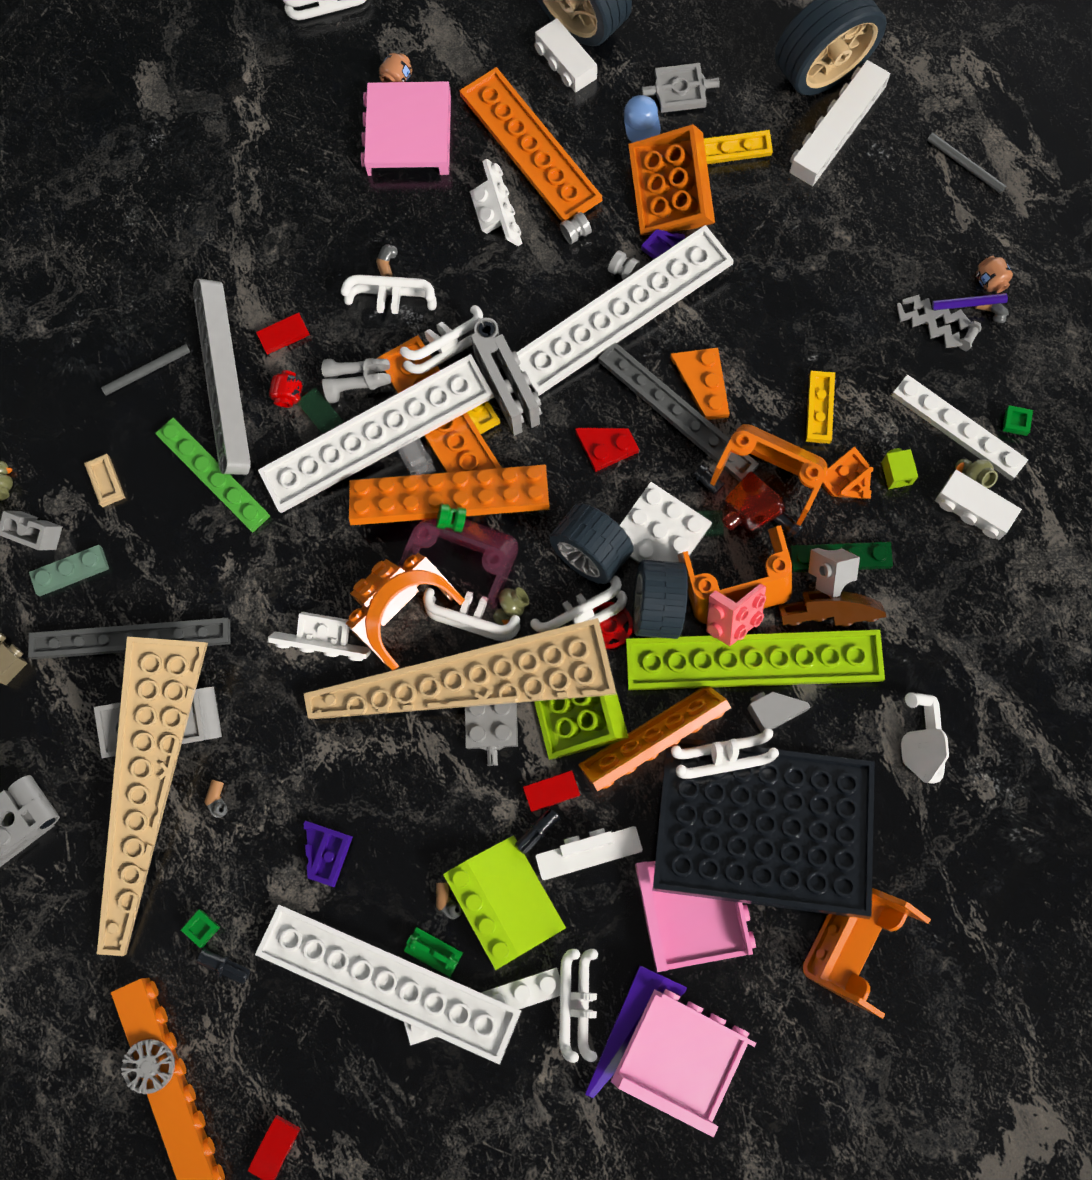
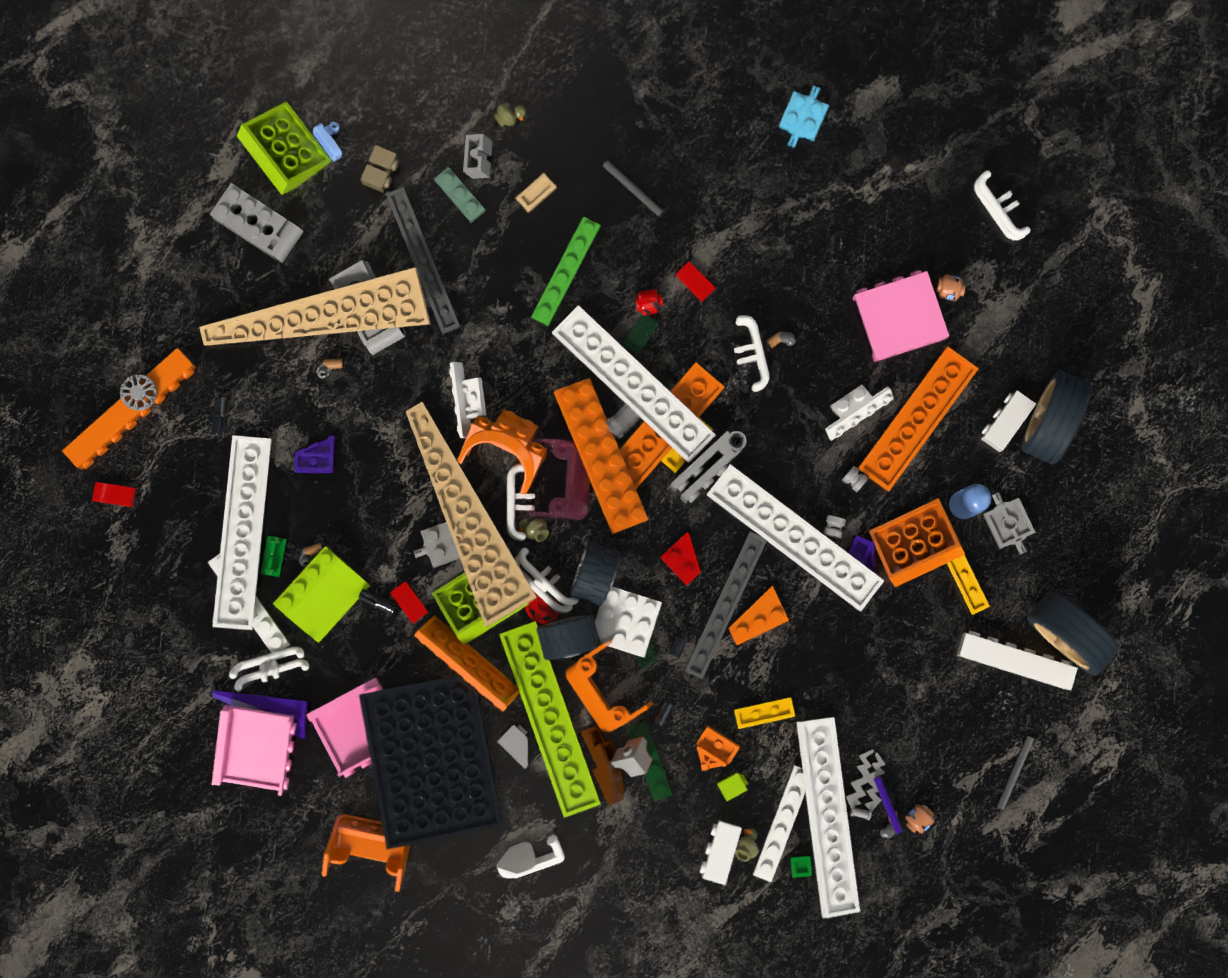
camera: 65 degrees right, 10 degrees up
green plate [181,909,220,948] -> none
light grey beam [193,279,250,475] -> none
light grey piece [321,358,391,403] -> none
white piece [400,305,483,374] -> none
green wheel [436,503,466,533] -> none
white bracket [536,826,642,880] -> none
white piece [671,728,779,779] -> none
coral bracket [706,584,766,647] -> none
orange windscreen [710,424,827,526] -> none
clear red torso [722,471,785,531] -> none
none -> medium azure plate [779,86,829,147]
none -> white plate [797,717,860,918]

